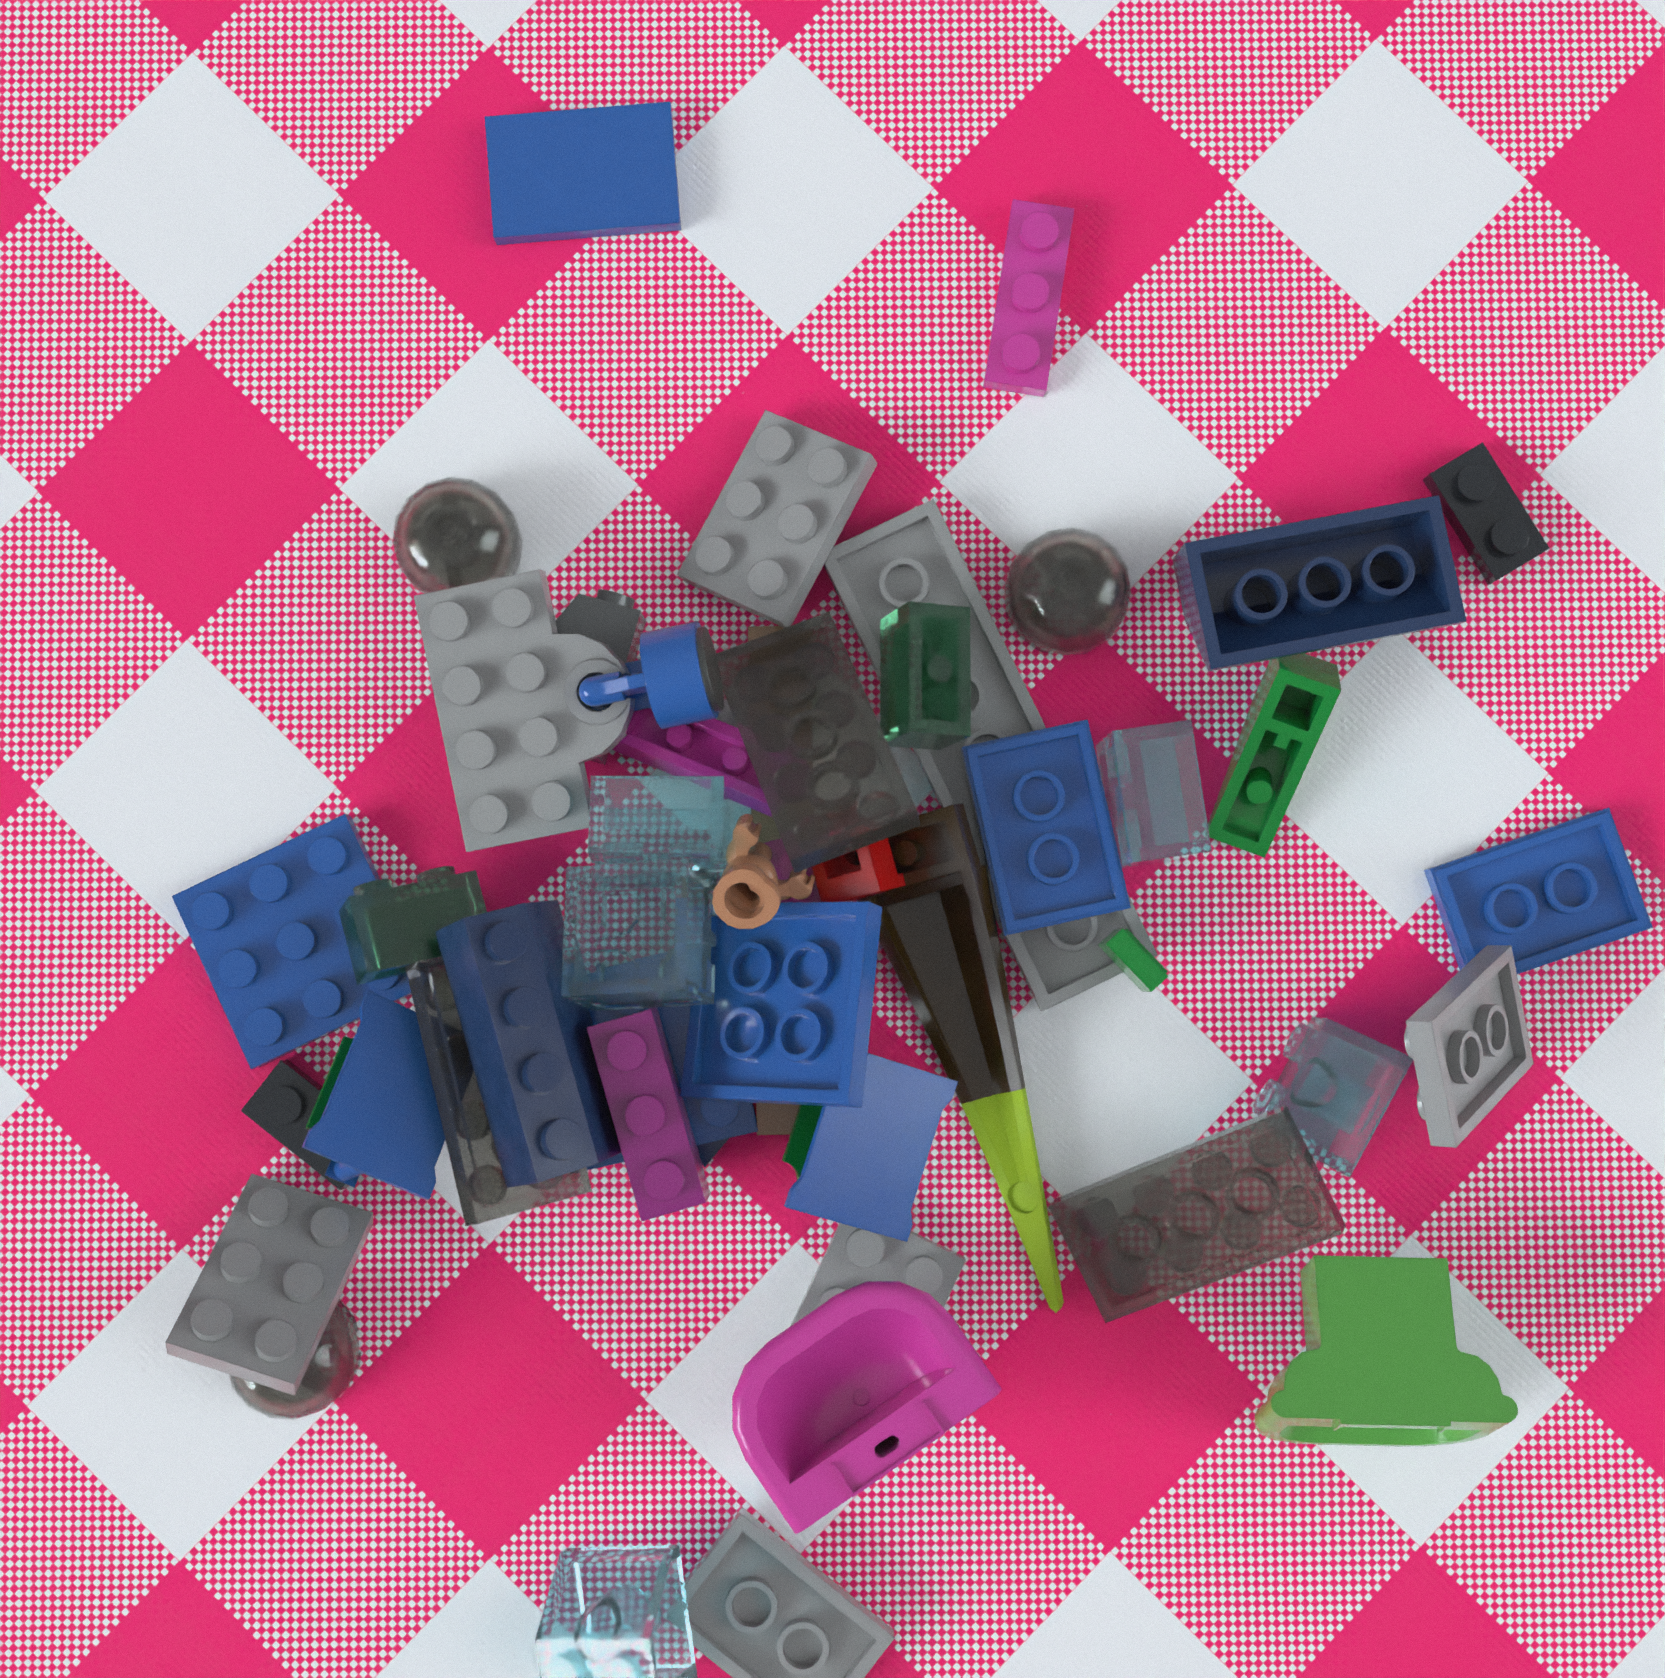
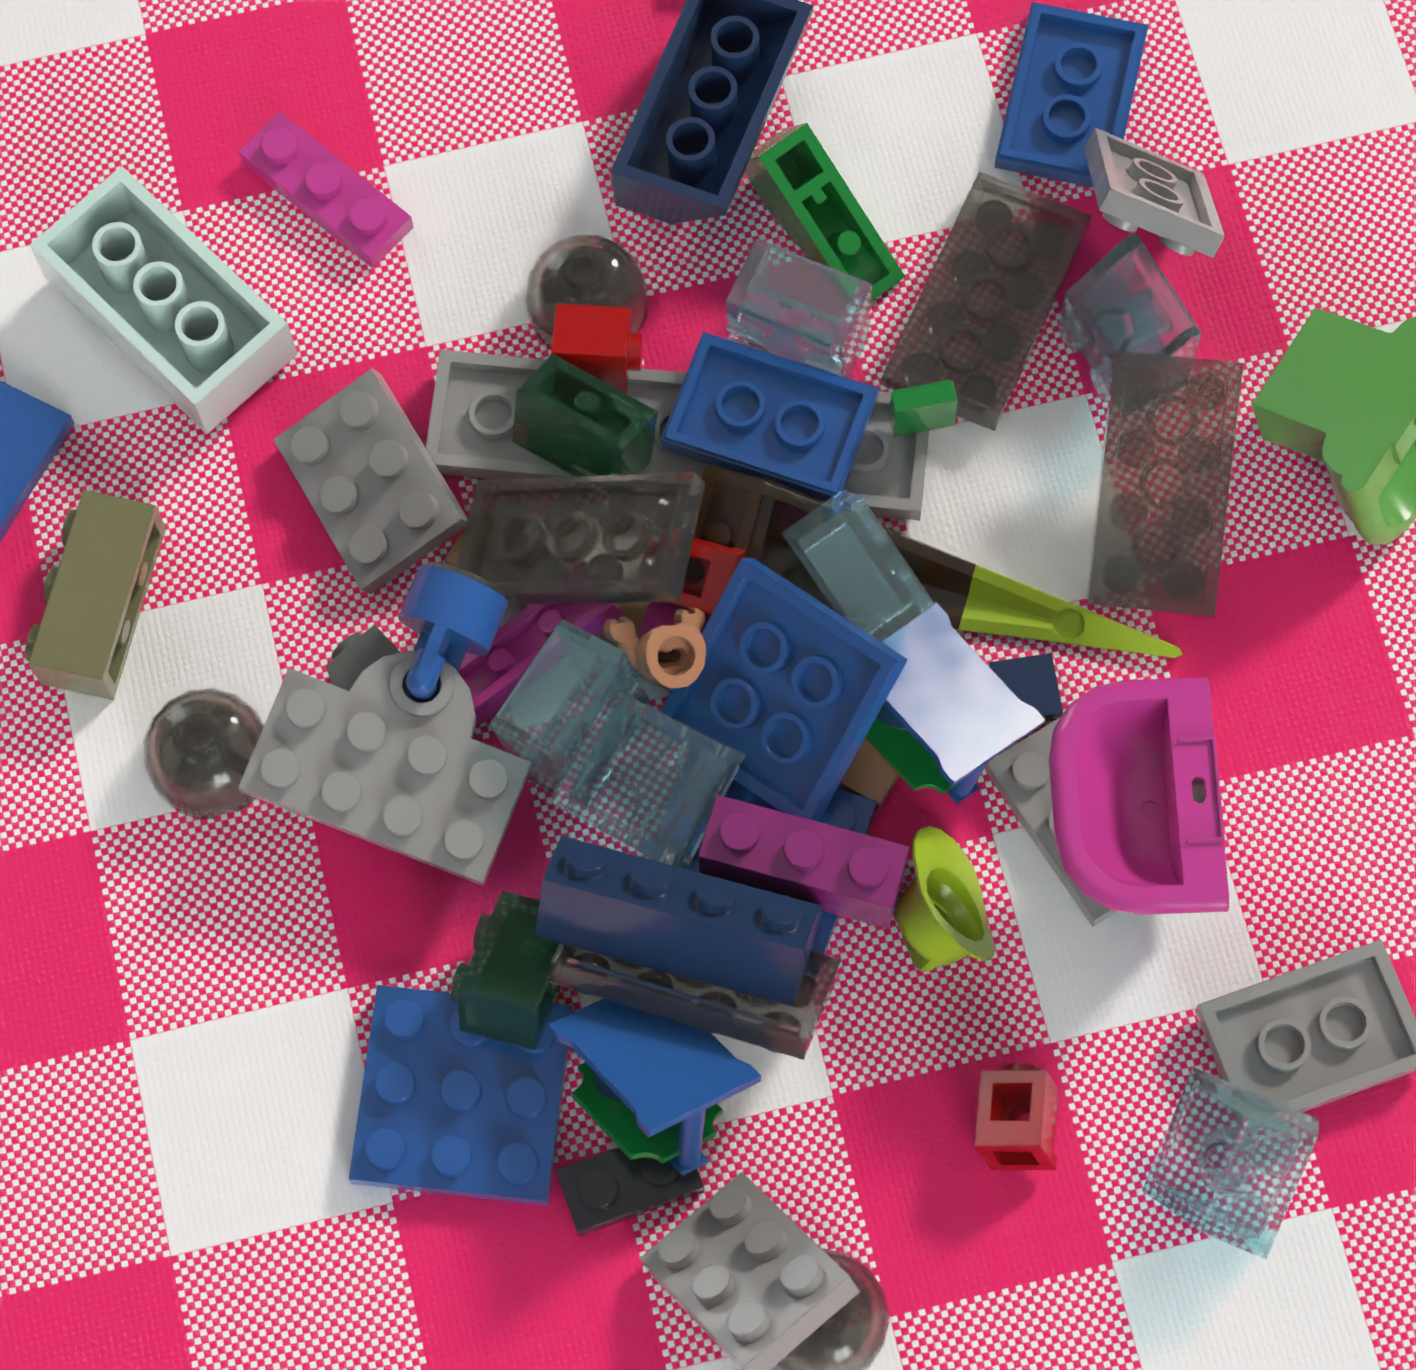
camera: 55 degrees left, 15 degrees down
none -> olive brick [25,490,166,700]
none -> light aqua brick [30,166,297,434]
none -> red brick [551,303,643,396]
none -> clear light blue piece [781,489,935,642]
none -> clear smoke plate [881,172,1092,431]
none -> lime piece [894,826,995,972]
none -> red brick [975,1063,1058,1170]
none -> dark blue tile [988,653,1063,722]

